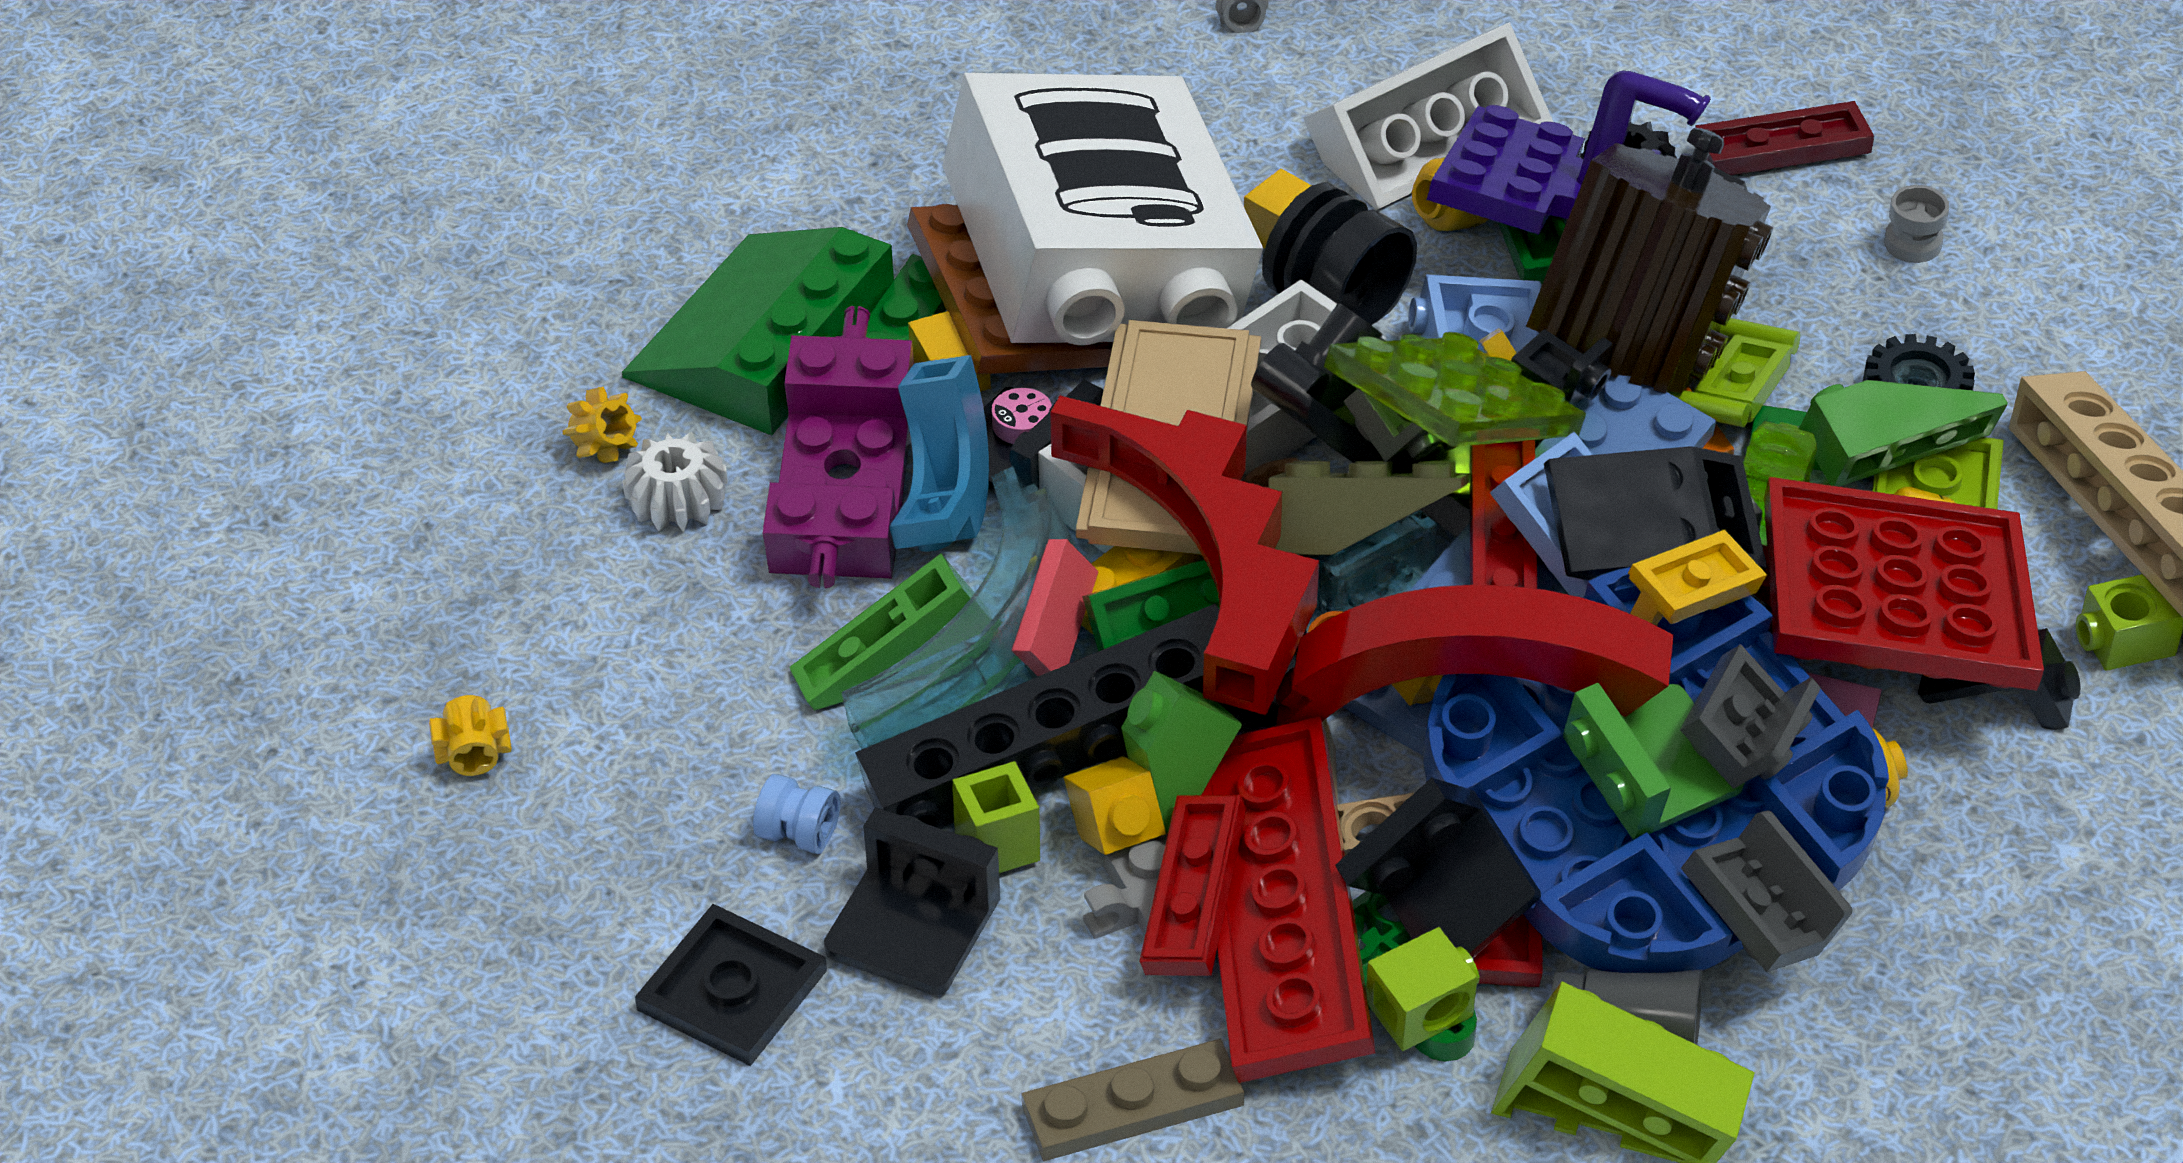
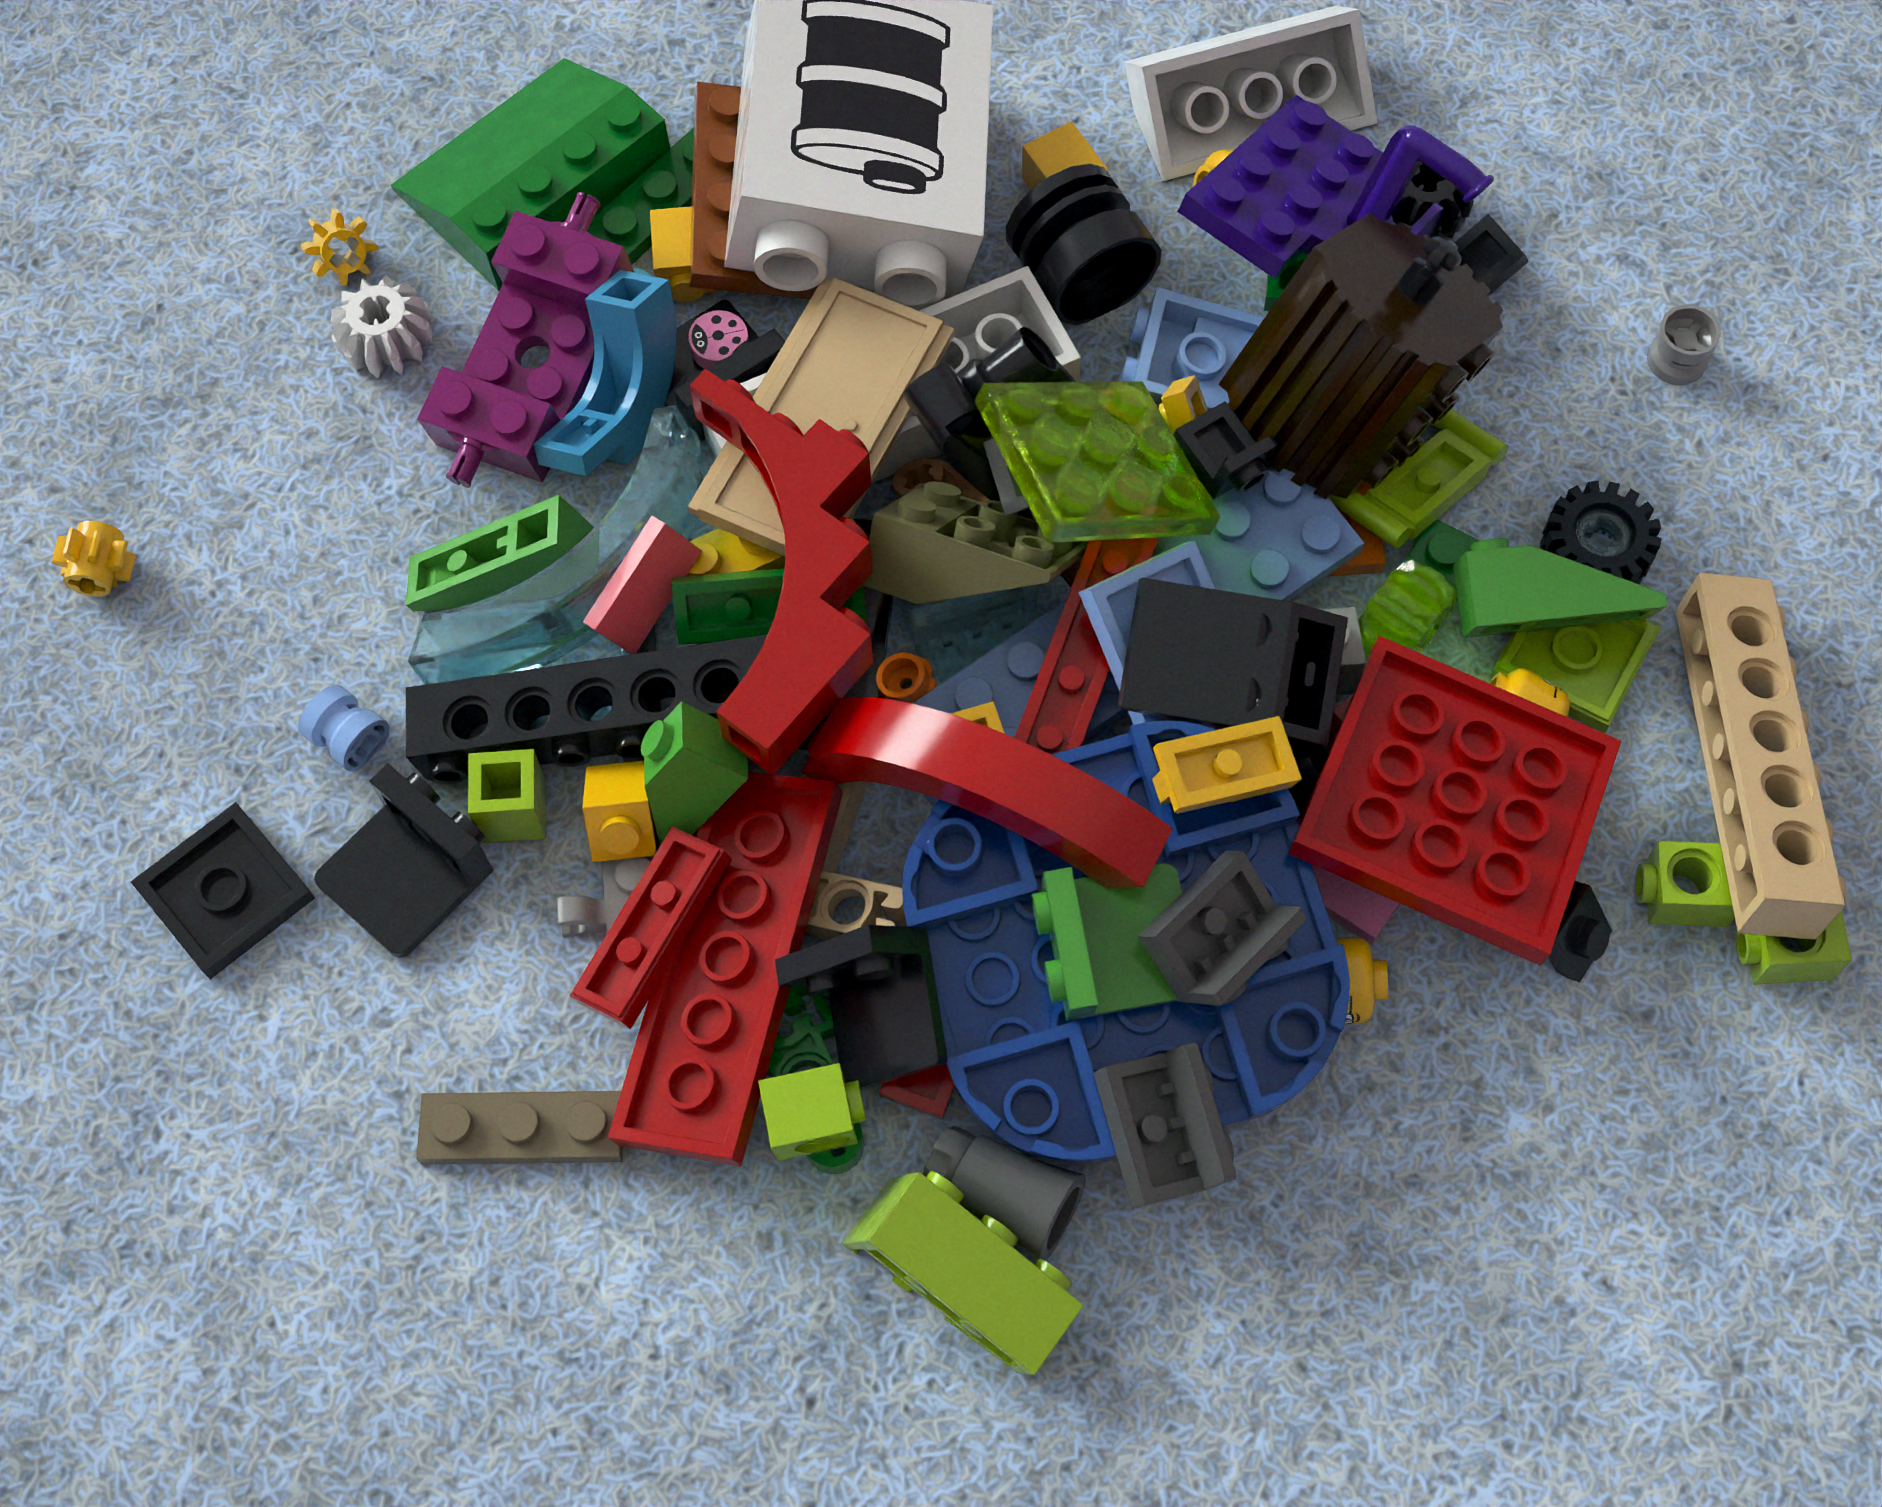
camera: 20 degrees right, 20 degrees up
dark red plate [1695,101,1874,175] -> none

